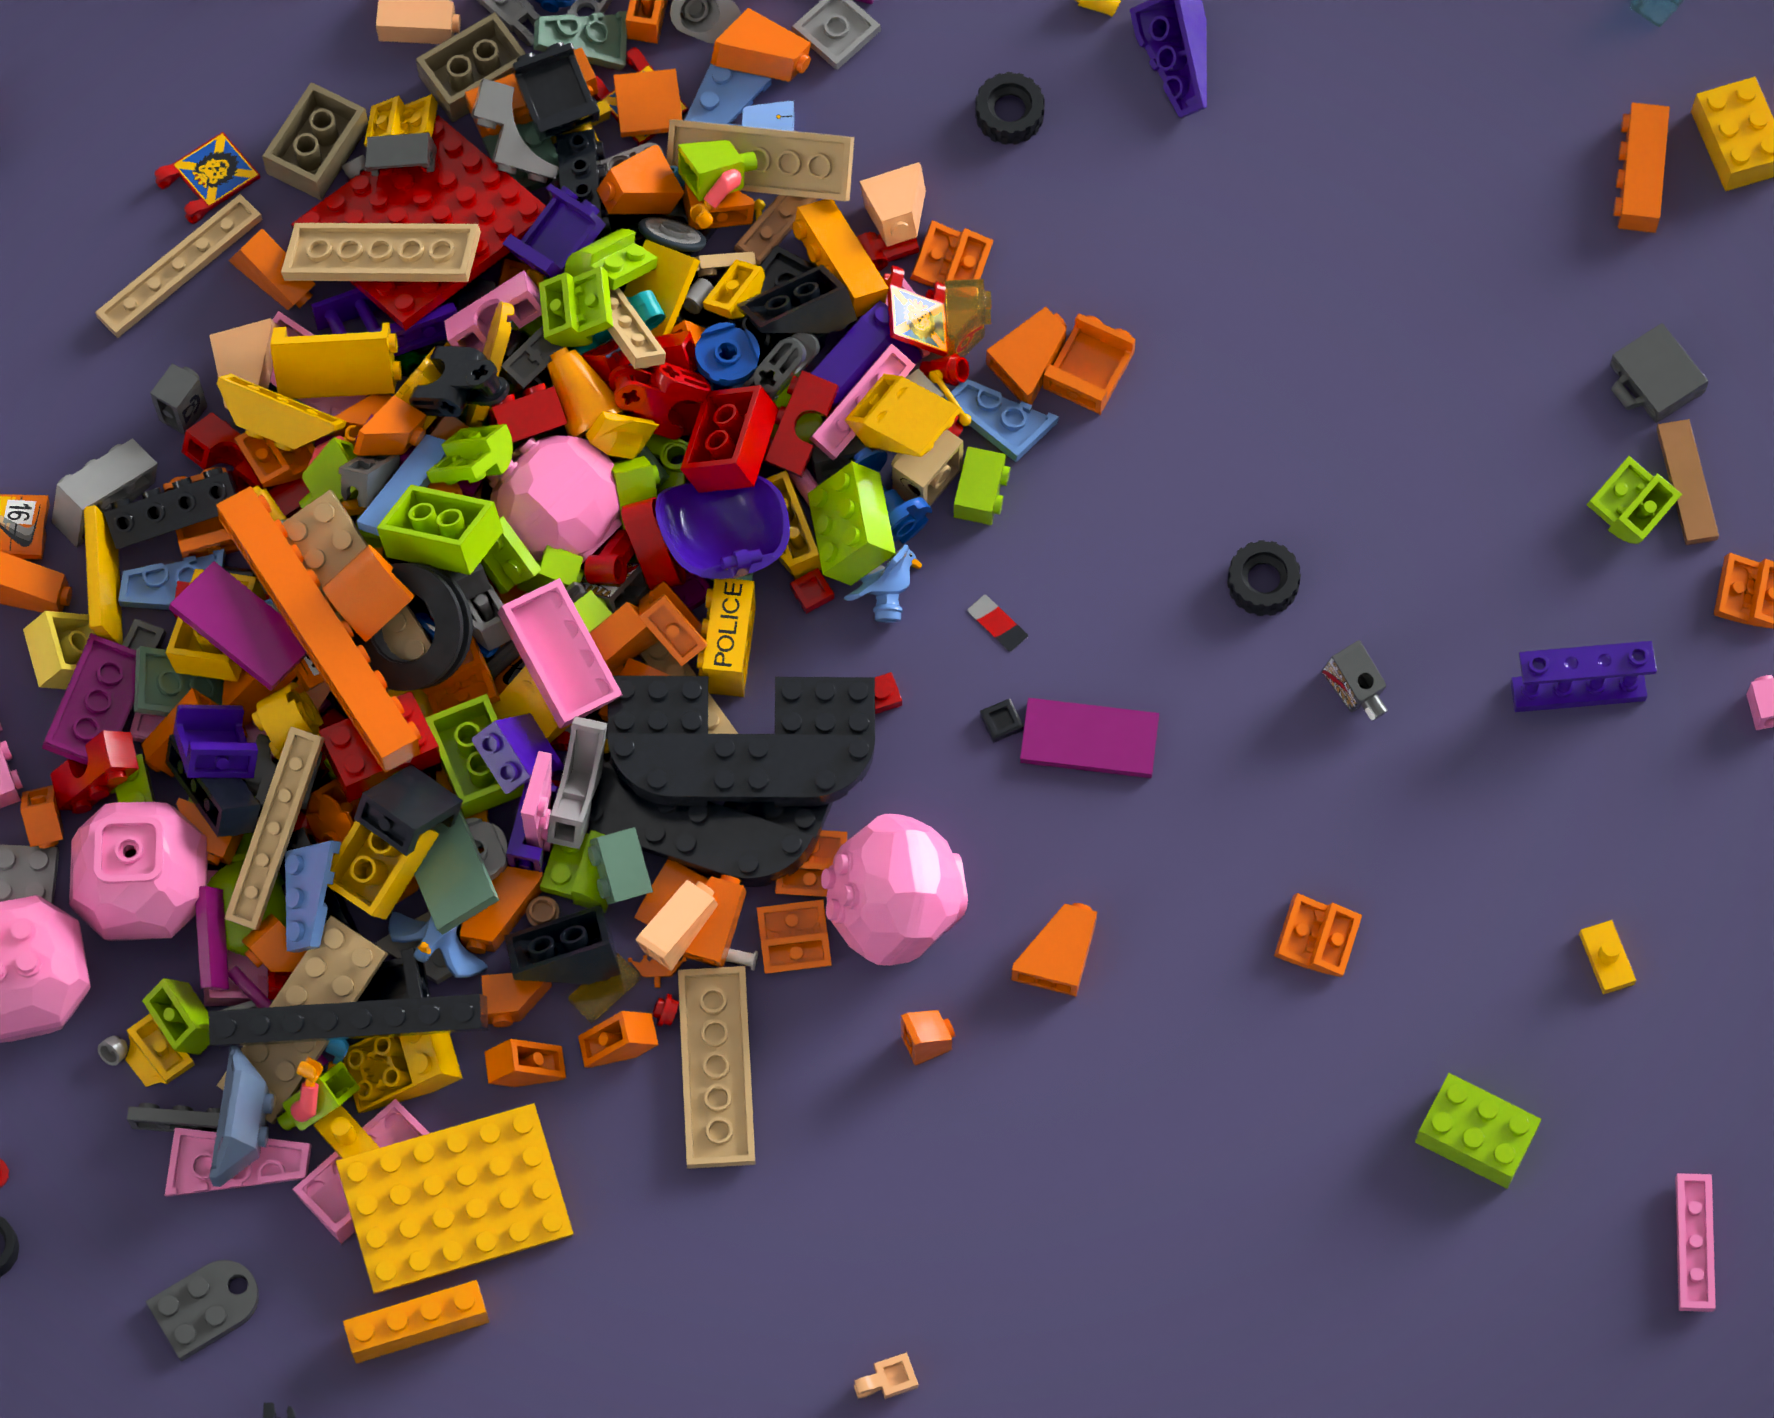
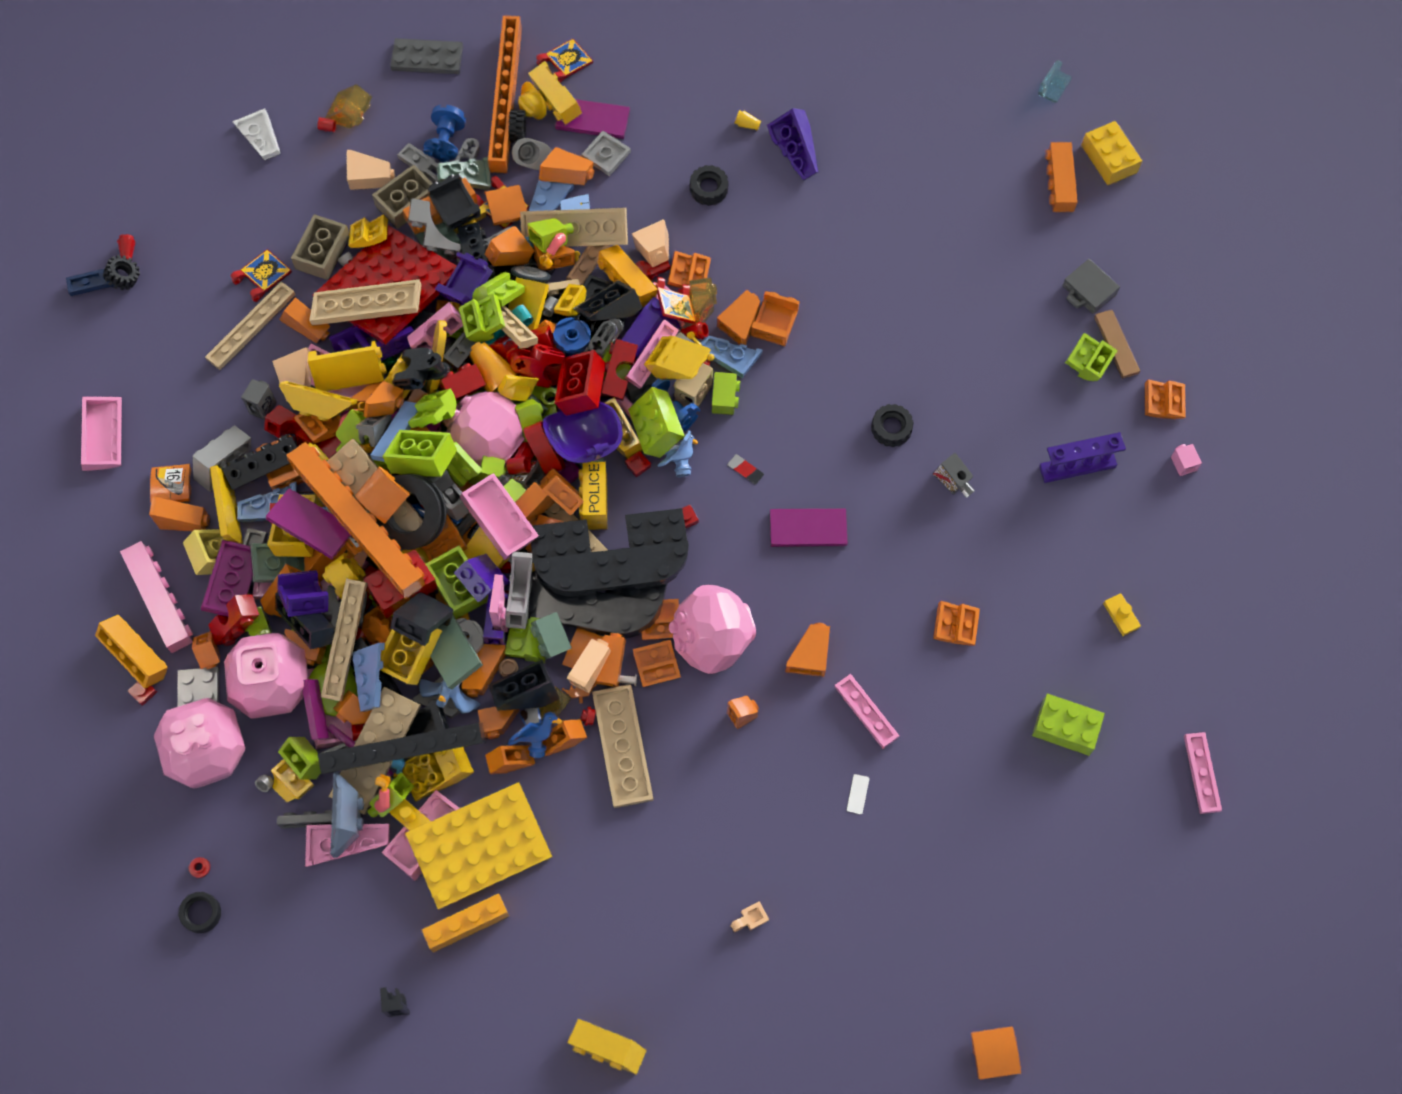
camera: 10 degrees left, 0 degrees up
dark grey plate [145,1260,259,1362] -> none
dark grey hinge [365,132,437,176] -> none
black tile [980,698,1024,743] -> none
none -> blue animal [508,708,562,758]
none -> bright pink plate [835,674,899,749]
none -> white sticker [847,774,869,814]

